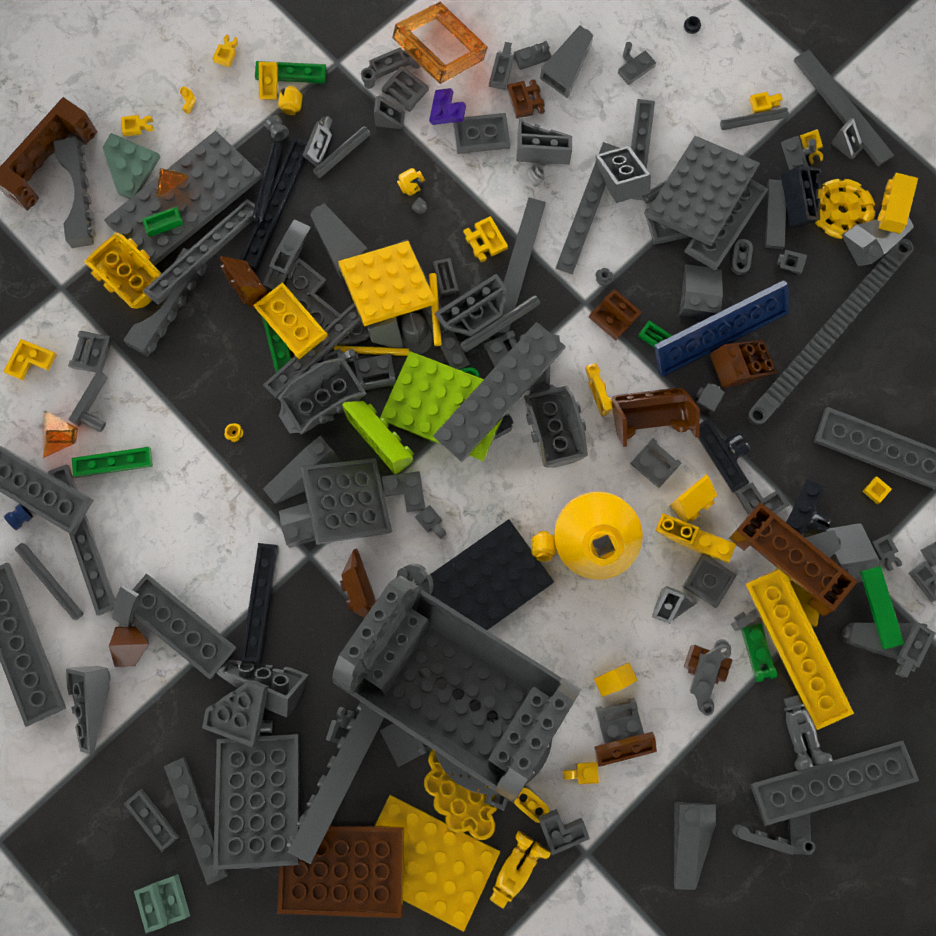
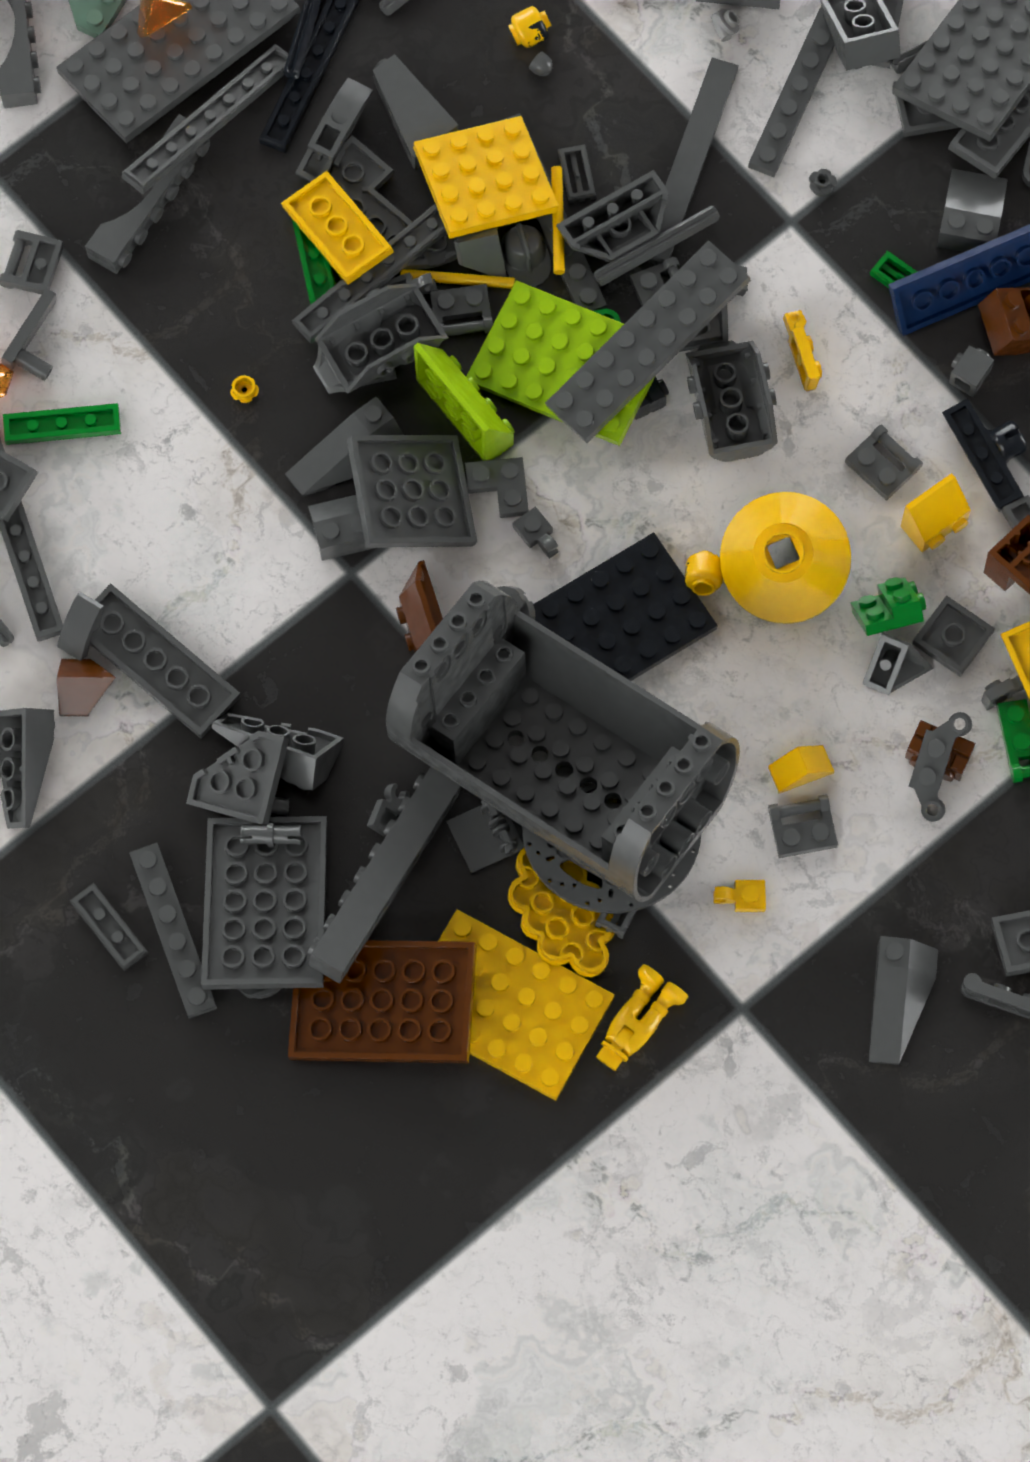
camera: 10 degrees right, 5 degrees down
yellow slope [83,232,161,309] -> none
sand green slope [134,874,190,933] -> none
green tile [142,206,184,237] -> none
reddish brown slope [219,256,268,308] -> none
black tile [240,543,279,663] -> none
yellow plate [463,216,508,262] -> none
yellow plate [514,787,550,823] -> none
dark grey plate [538,809,590,855] -> none
reddish brown slope [588,289,642,341] -> none
reddish brown plate [594,731,657,767] -> none
reddish brown windscreen [612,388,700,447] -> none
yellow slope [655,513,736,563] -> none
none -> dark grey pin [240,823,302,847]
none -> green plate [850,577,926,636]

